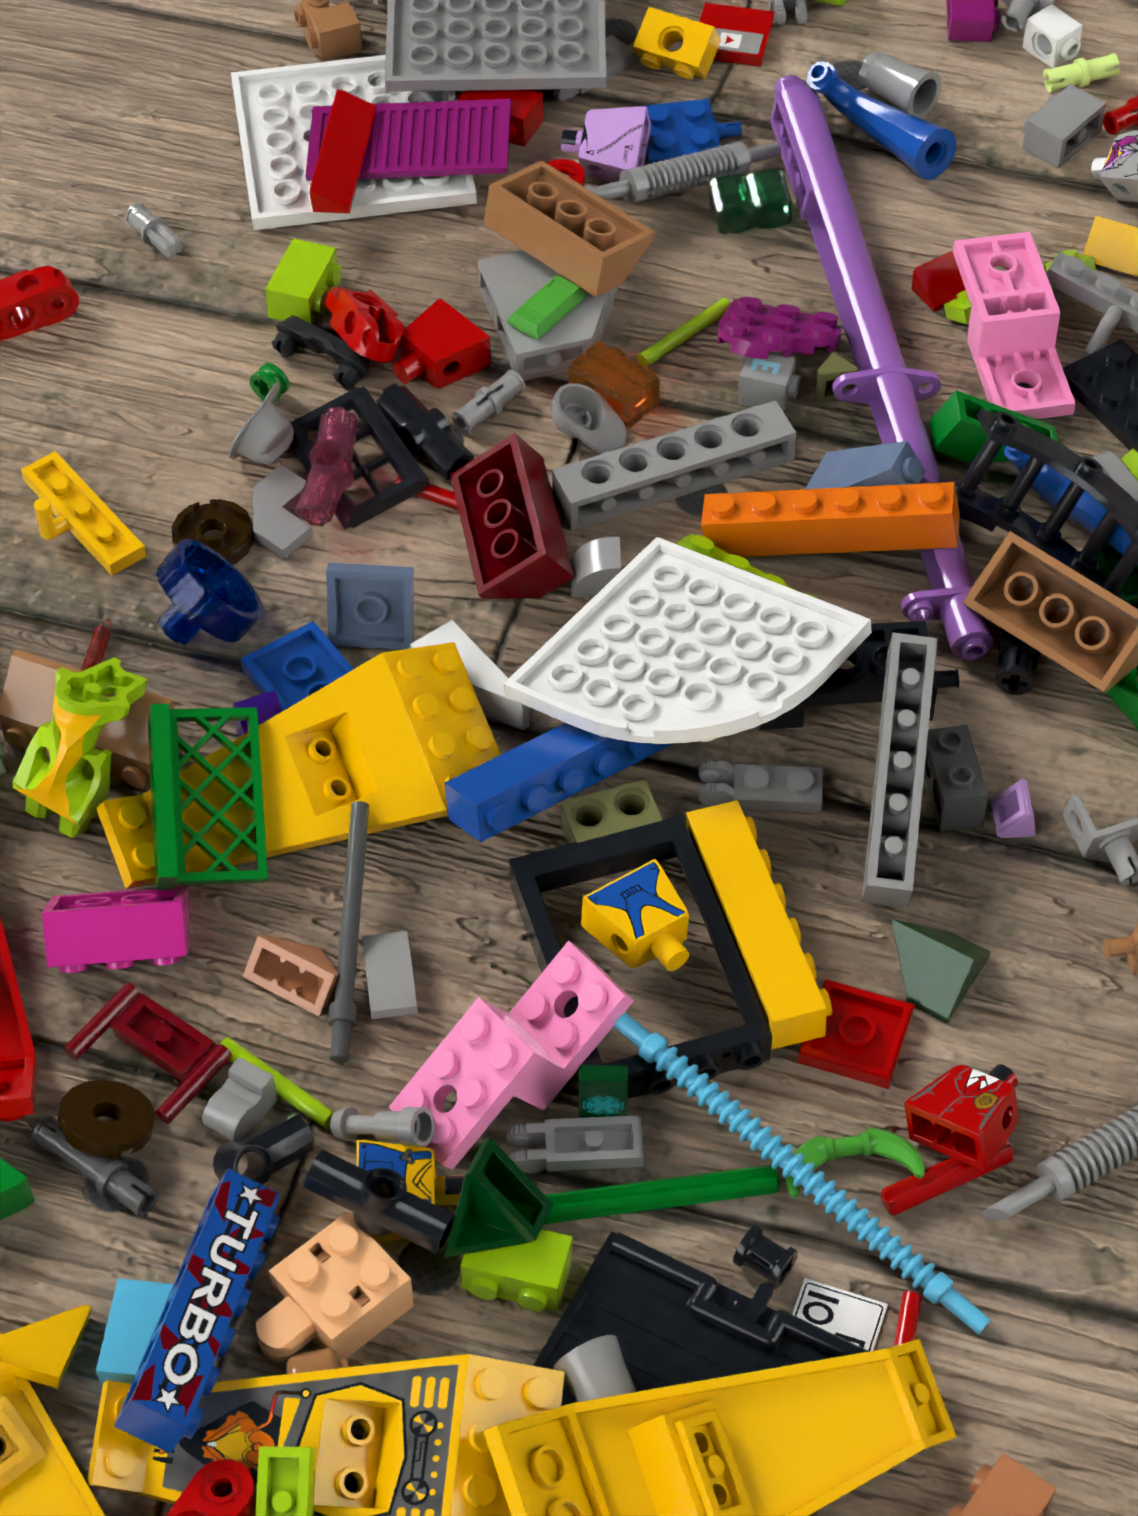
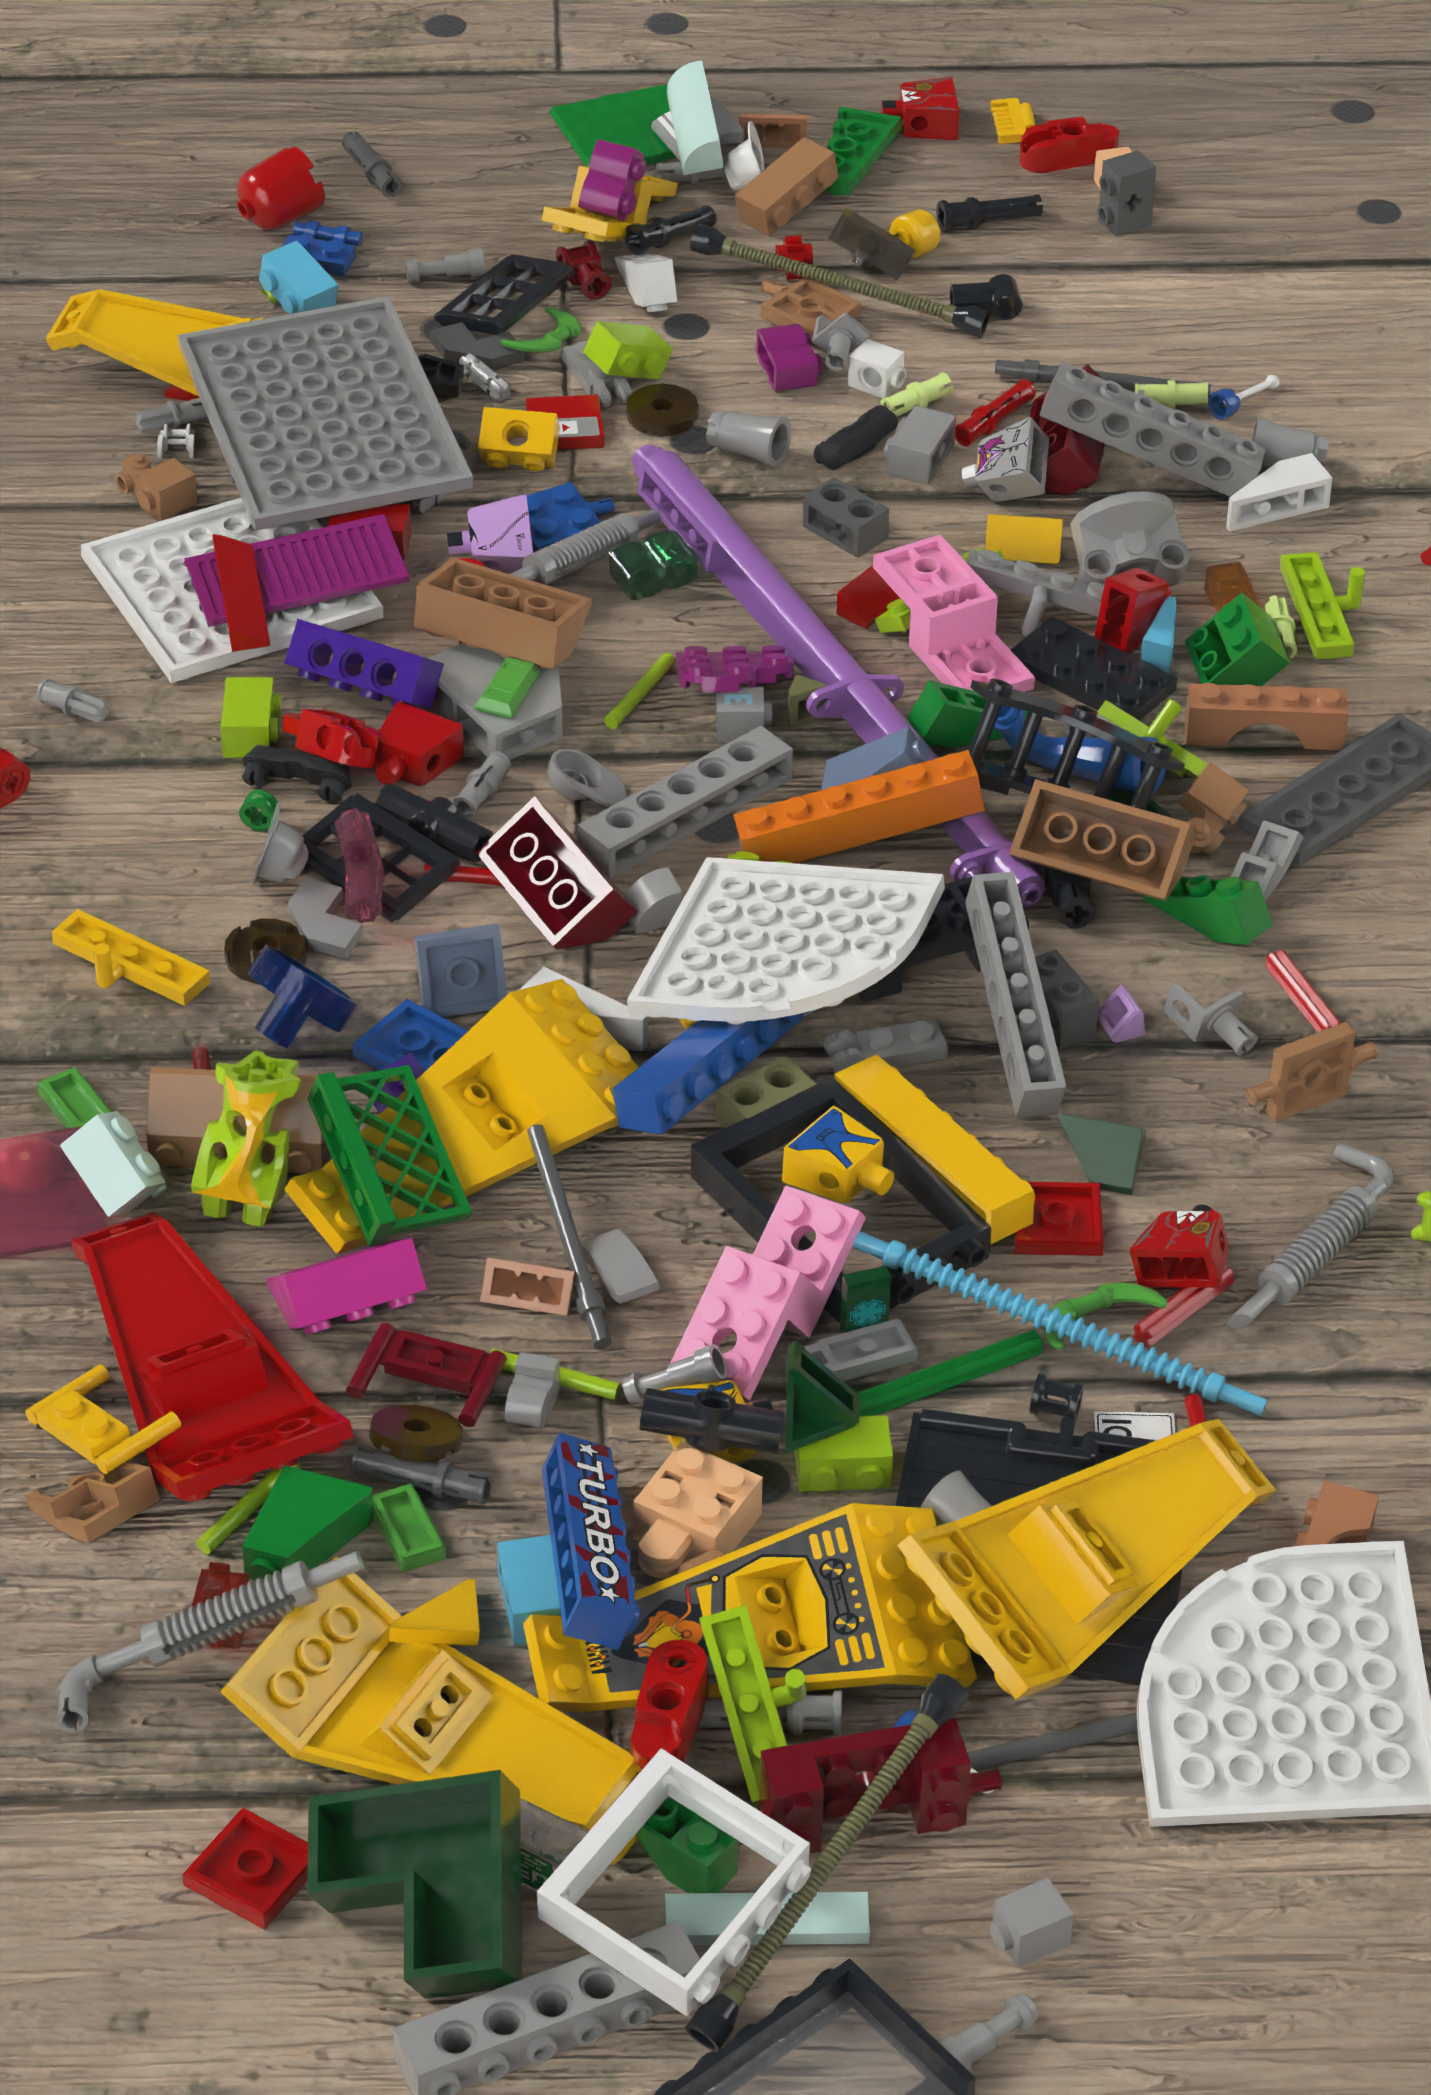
camera: 20 degrees left, 10 degrees down
black piece [213,1112,315,1185] -> none
clear orange brick [569,340,660,428] -> none
blue animal [807,62,956,180] -> none
none -> dark purple brick [284,619,444,709]
none -> bright green tile [373,1483,446,1573]
none -> dark brown tile [626,383,699,437]
none -> dark grey brick [803,477,889,558]
none -> black piece [814,405,898,470]

